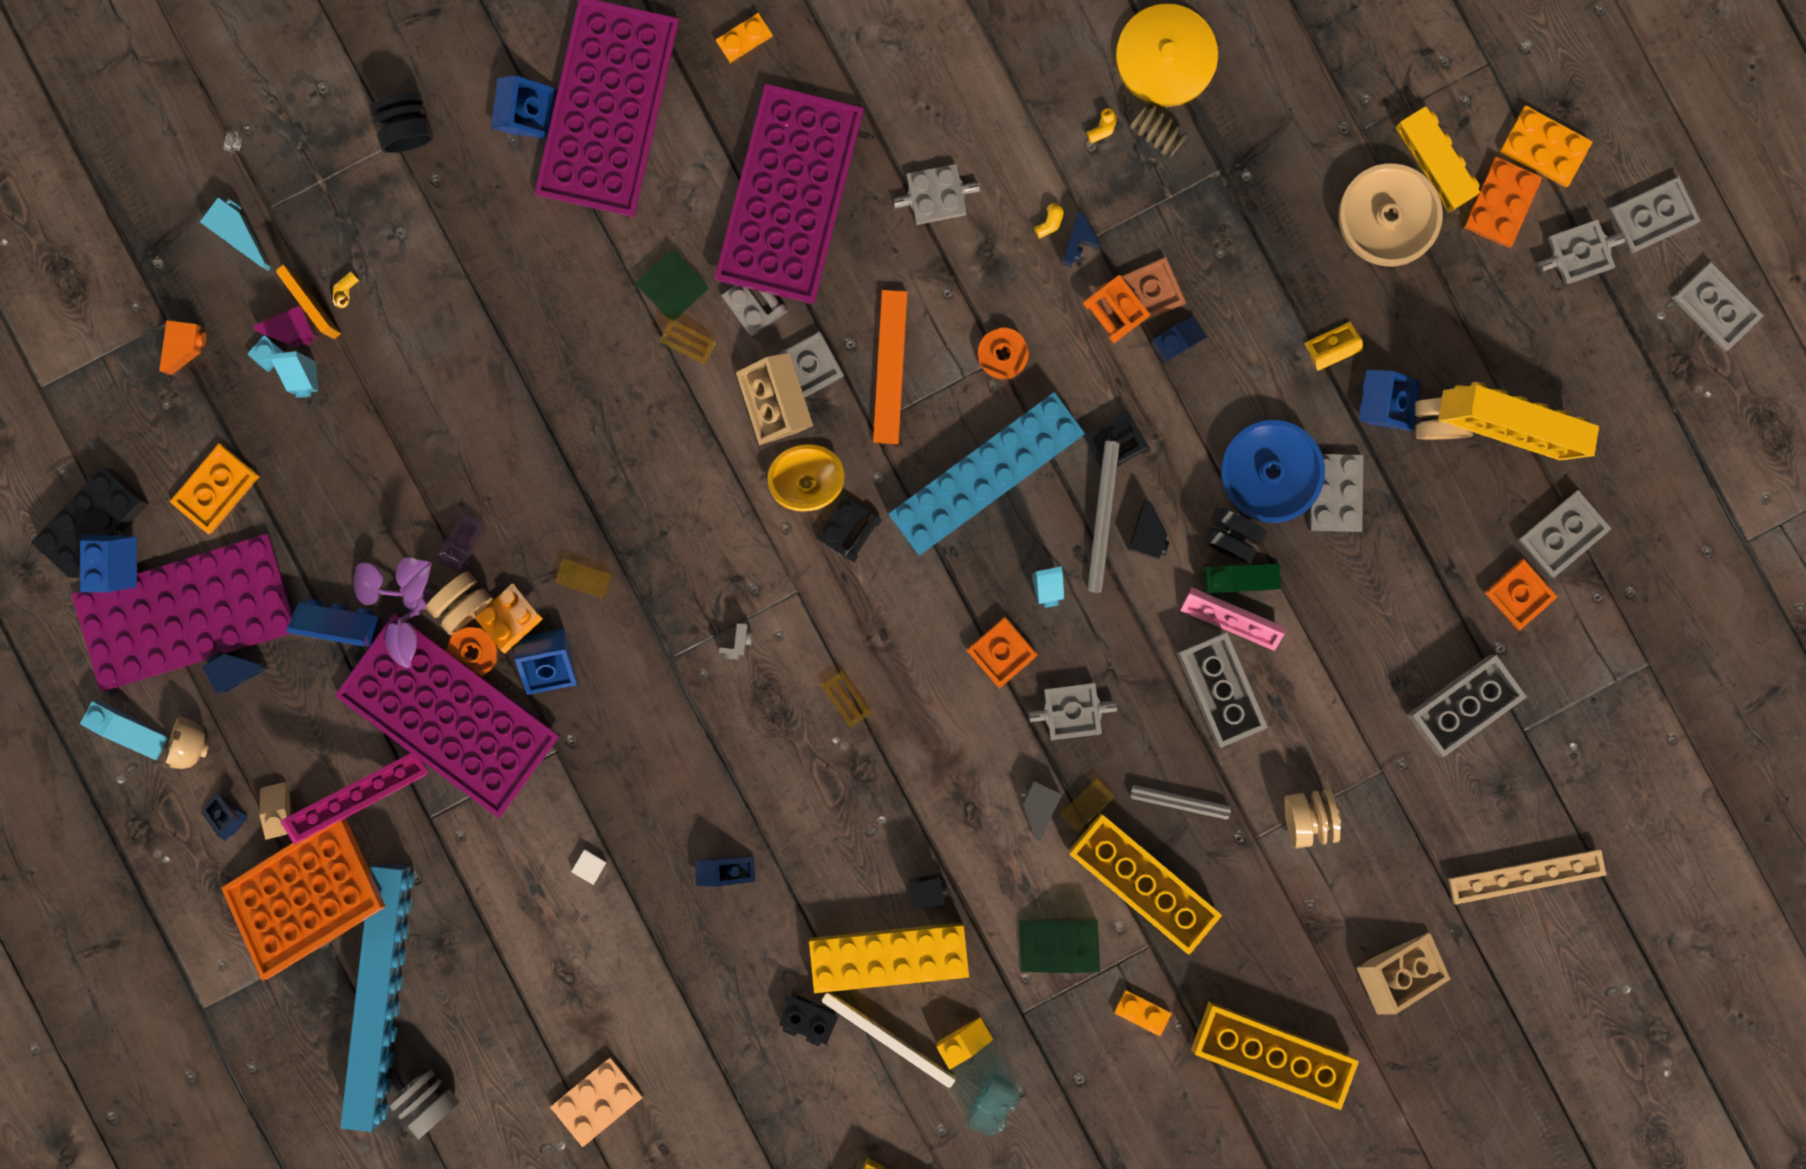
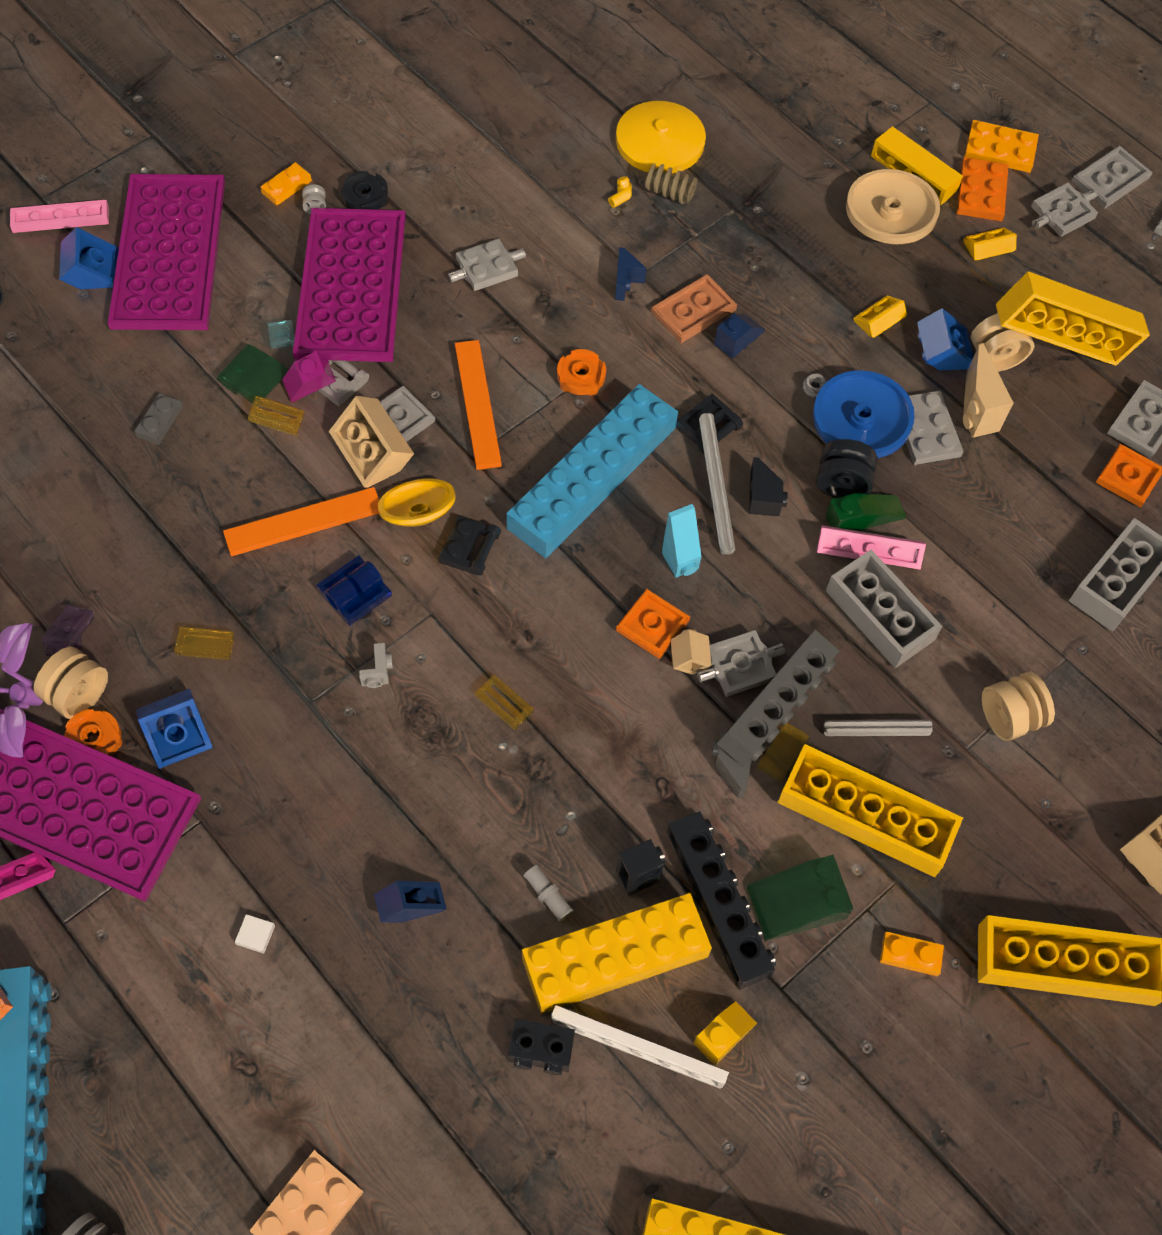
camera: 15 degrees left, 25 degrees down
light orange plate [475,583,543,653] -> none
clear light blue slope [966,1073,1021,1138] -> none
yellow arm [1034,203,1064,239] -> none
orange plate [1082,275,1150,344] -> none
none -> bright pink plate [10,200,109,233]
none -> dark grey plate [134,393,183,445]
none -> orange tile [223,487,379,557]
none -> clear light blue plate [267,320,295,349]
none -> magenta slope [282,351,336,402]
none -> light grey wheel [302,184,326,214]
none -> clear blue plate [316,555,392,626]
none -> black plate [341,171,388,210]
none -> light grey pin [523,865,574,922]
none -> black brick [667,811,776,990]
none -> tan brick [671,629,711,675]
none -> dark grey brick [717,630,840,766]
none -> light grey plate [803,374,826,398]
none -> yellow slope [963,227,1017,260]
none -> tan slope [963,343,1013,438]

